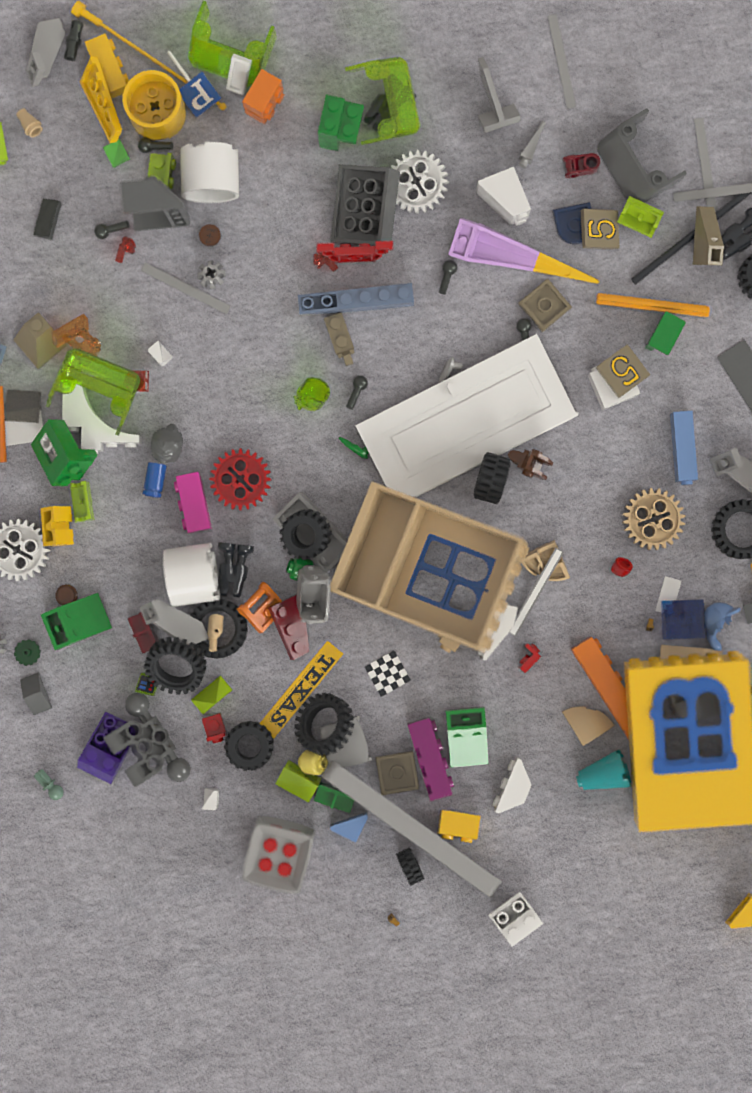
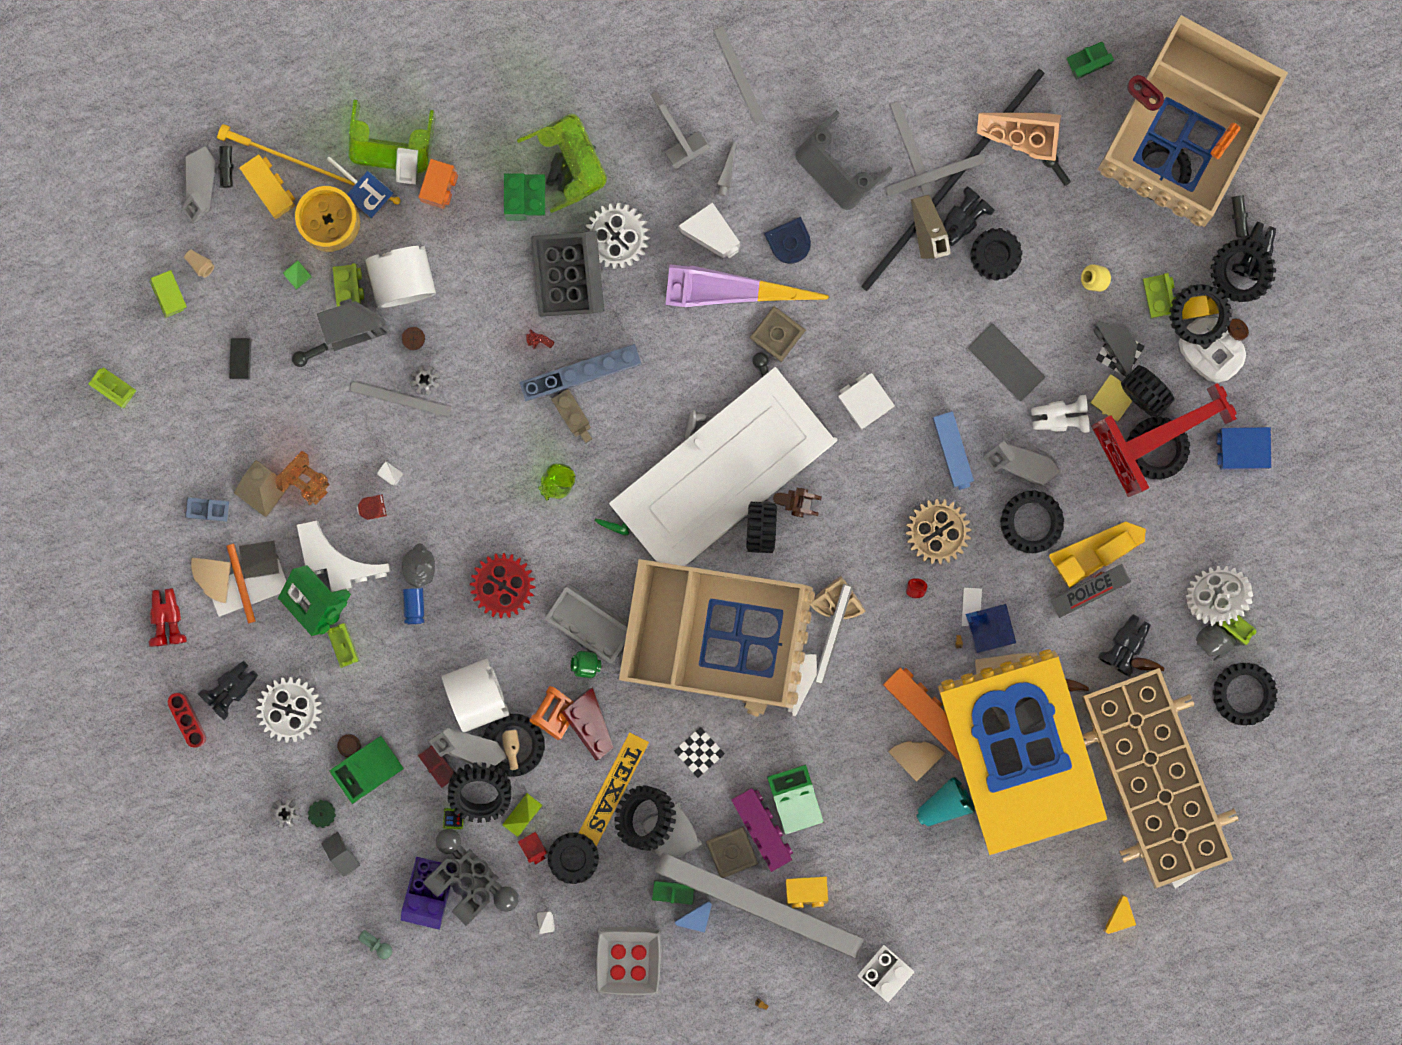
camera: 15 degrees left, 0 degrees up
yellow brick [41,506,74,546] -> none
clear neon green windscreen [46,348,140,436] -> none
yellow wing [80,56,122,143] -> none
clear red plate [115,236,136,263] -> none
pearl dark grey bar [138,138,173,153] -> none
dark pink brick [174,472,212,534] -> none
black piece [218,542,254,598] -> none
lime hinge [275,760,322,803] -> none
black tyre [280,509,332,560] -> none
light grey piece [296,565,330,624] -> none
light yellow head [298,750,328,775] -> none
red wing [317,241,393,263] -> none
pearl dark grey bar [346,375,368,410] -> none
black tyre [396,847,425,886] -> none
pearl dark grey bar [439,260,457,294] -> none
white slope [492,757,531,813] -> none
red bracket [518,643,541,673] -> none
dark red piece [562,153,600,178] -> none
dark tan tile [581,209,620,249] -> none
light orange axle [596,293,710,317] -> none
dark tan tile [596,344,650,399] -> none
lime hinge [617,196,664,238] -> none
green panel [645,311,686,355] -> none
medium blue piece [703,602,741,651] -> none

